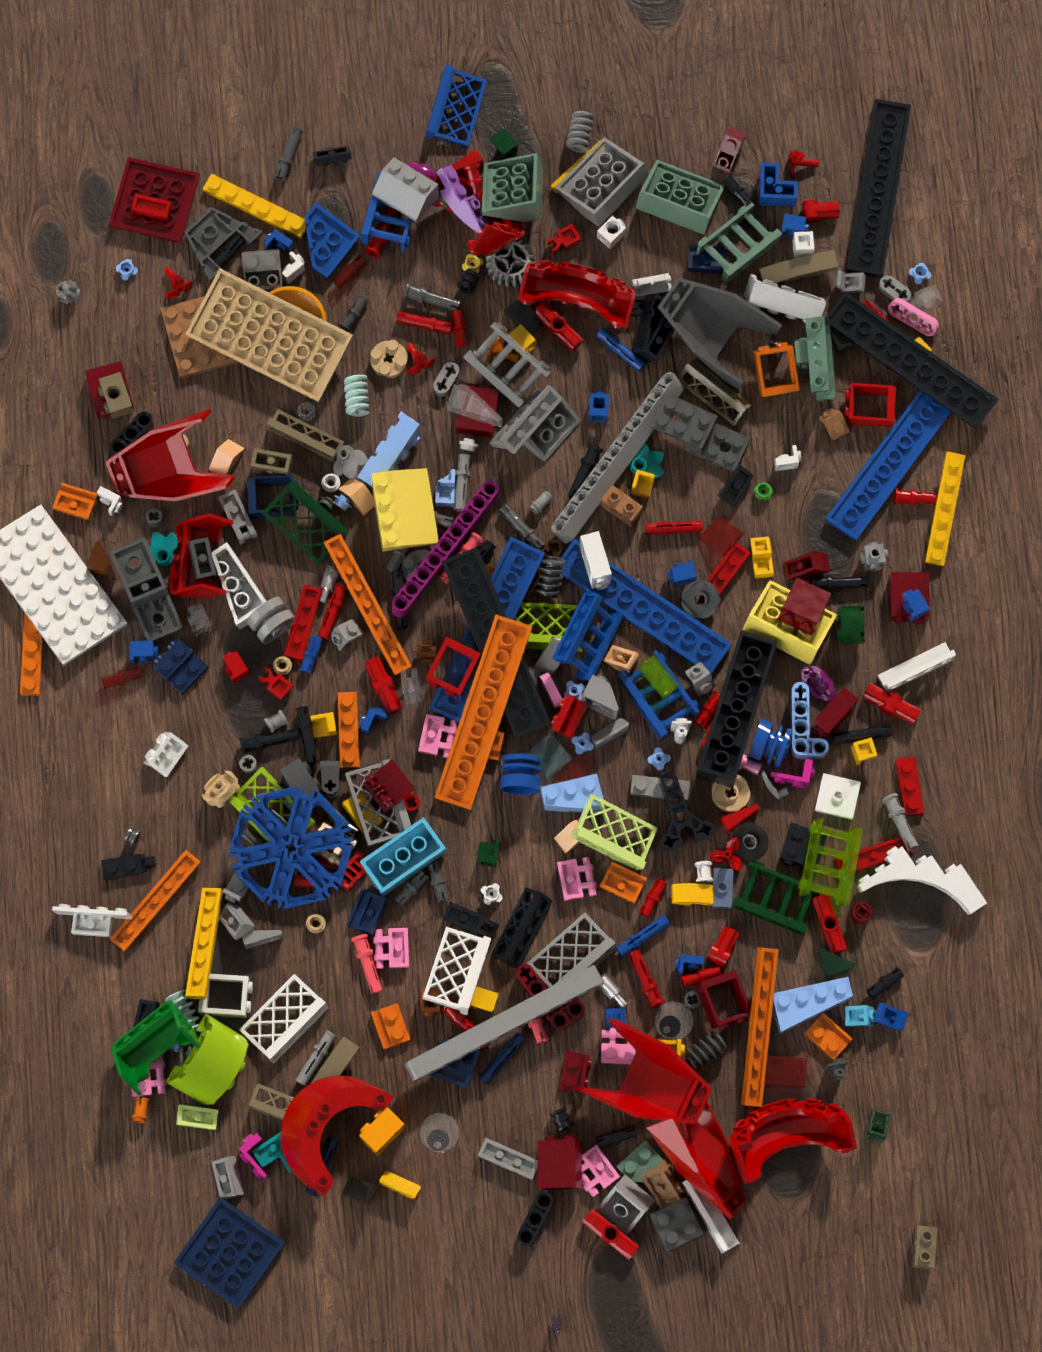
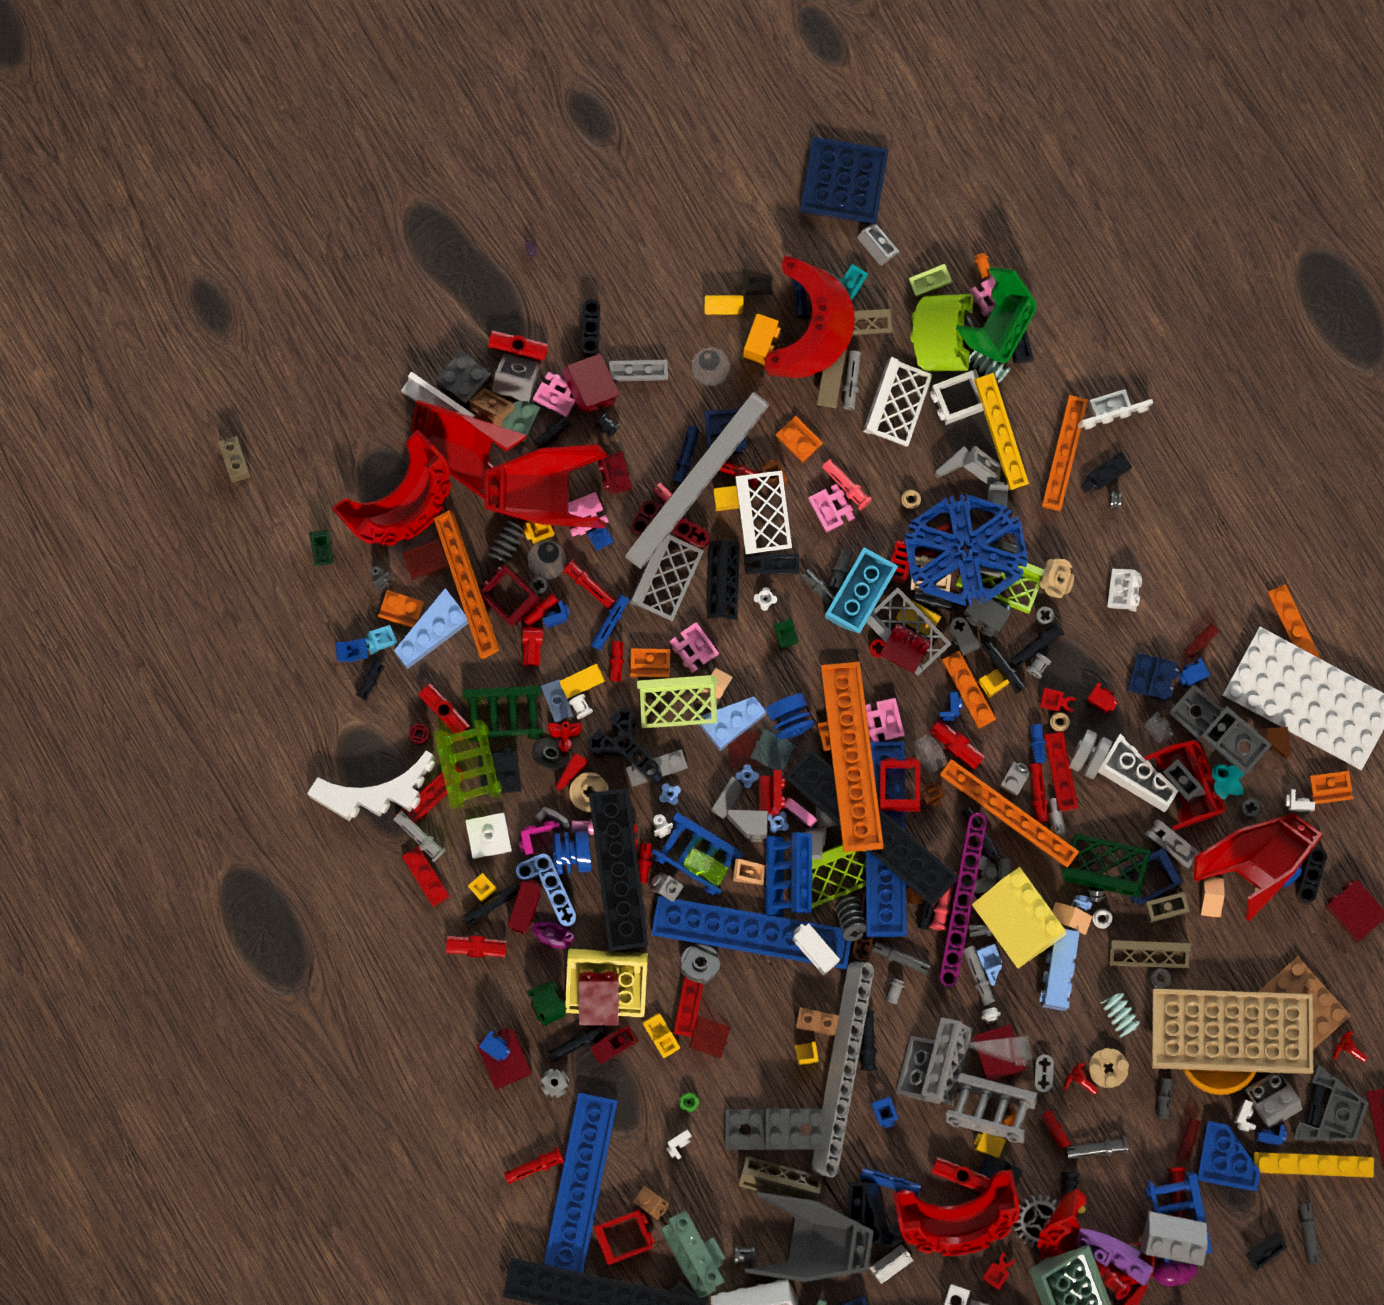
camera: 155 degrees right, 5 degrees up
dark tan brick [97,372,134,419] -> none
dark pink bracket [239,1133,268,1180] -> none
light grey plate [333,445,368,480] -> none
dark blue plate [346,889,388,935] -> none
red pin [396,311,453,335] -> none
clear piece [599,973,627,1008] -> none
teal plate [630,443,664,479] -> none
red pin [645,520,703,536] -> none
blue brick [667,559,697,587] -> none
black plate [717,465,754,507] -> none
orange window [753,342,800,397] -> none
clear green slope [816,948,855,980] -> none
white fence [877,642,956,692] -> none
yellow plate [924,451,965,567] -> none

